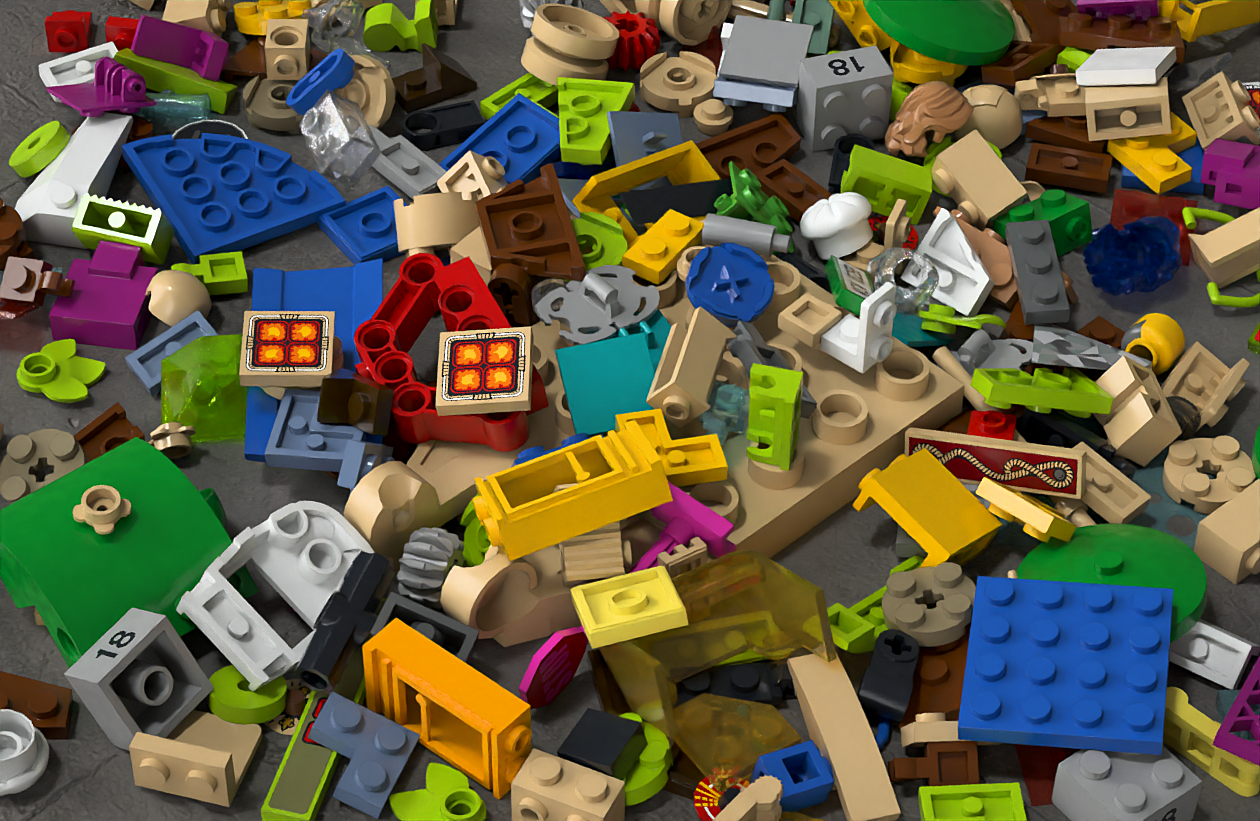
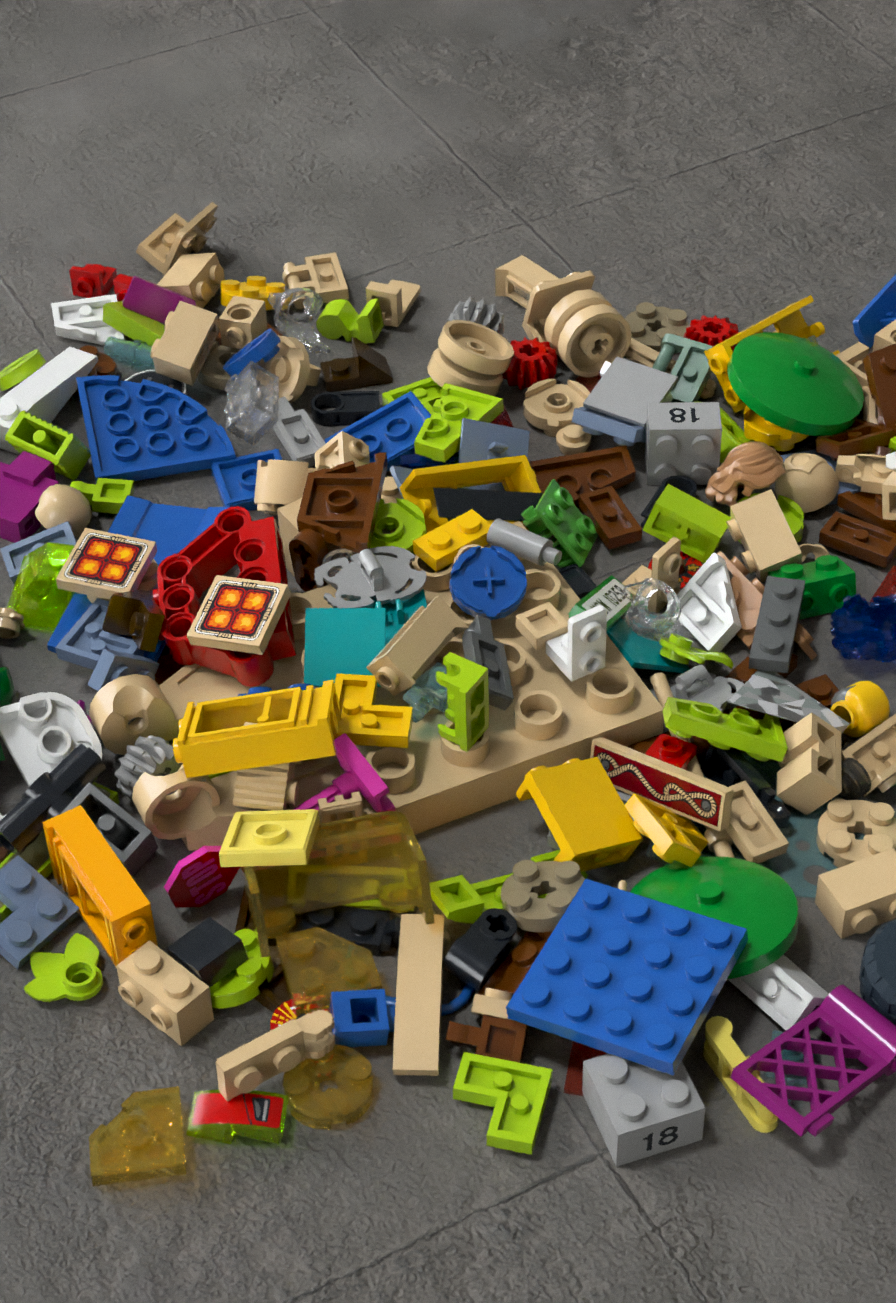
camera: 20 degrees right, 0 degrees up
magenta hinge [47,57,156,117] -> none
white piece [800,192,873,260] -> none
none -> tan brick [150,301,220,386]

